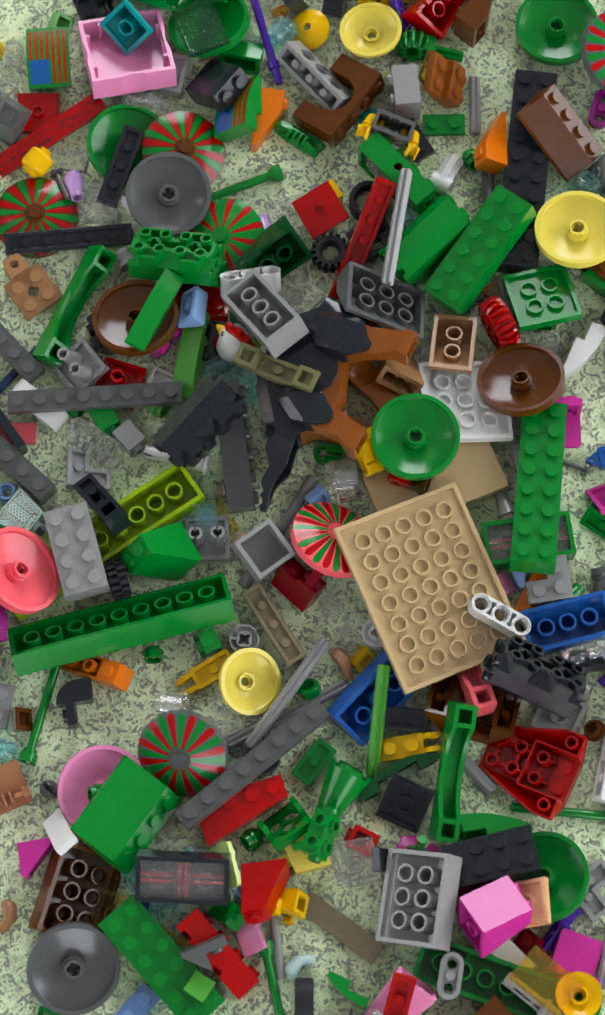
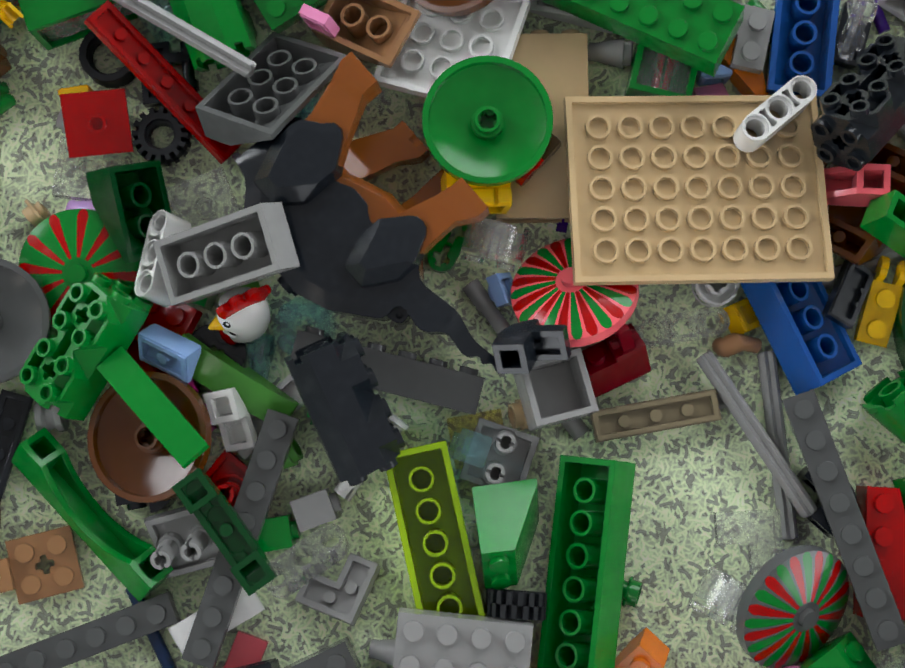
camera: 70 degrees left, 10 degrees up
black slope [73,473,132,537] -> none
yellow hinge [175,648,231,699] -> none
green brick [193,626,222,658] -> none
green piece [211,164,284,201] -> none
dark tan bush [213,479,226,500] -> none
light yellow dish [219,648,281,715] -> none
light grey wheel [229,624,260,652] -> none
olive slope [233,342,321,393] -> none
green plate [291,737,337,787] -> none
green tile [298,679,321,700] -> none
bright green axle [365,664,390,776] -> none
medium nougat slope [375,354,424,395] -> none
none -> tan plate [21,199,51,227]
none -> dark green slope [171,467,277,596]
none -> white slope [203,387,258,452]
none -> bright pink tile [298,3,340,38]
none -> black brick [492,319,572,374]

